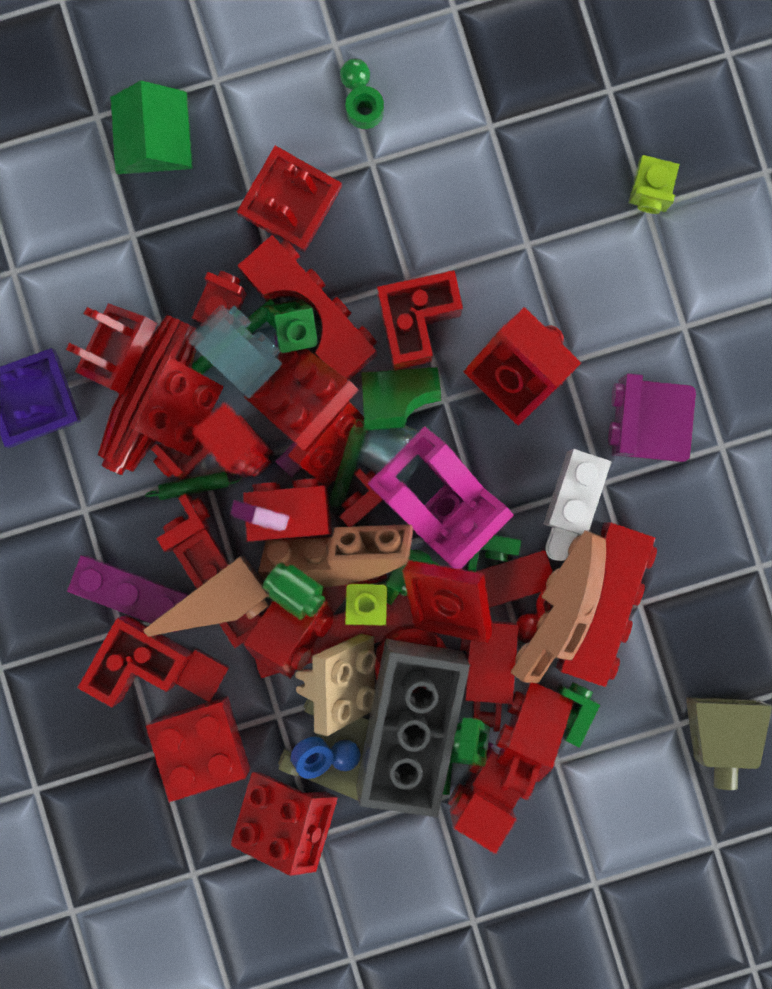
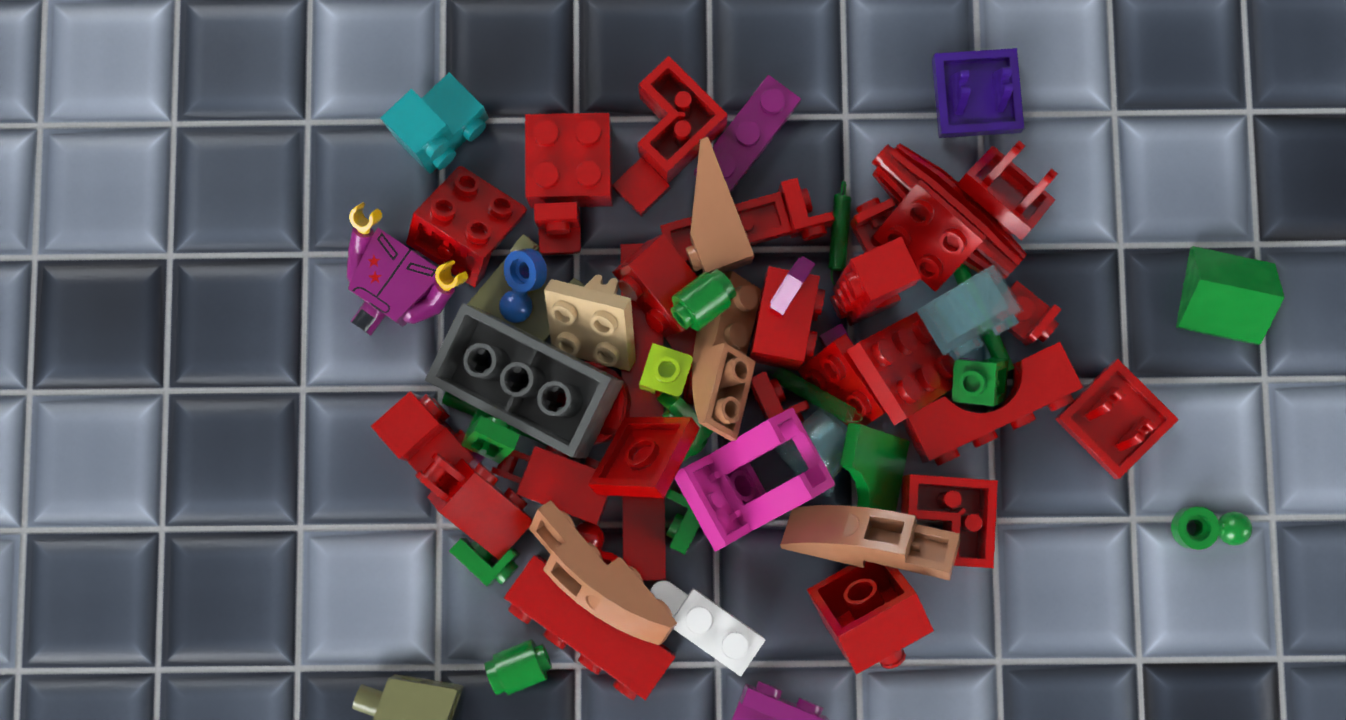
camera: 110 degrees right, 5 degrees down
none -> magenta torso [347,202,468,335]
none -> teal brick [380,72,489,174]
none -> green brick [484,639,552,695]
none -> red bracket [534,202,581,255]
none -> nougat slope [780,505,960,581]

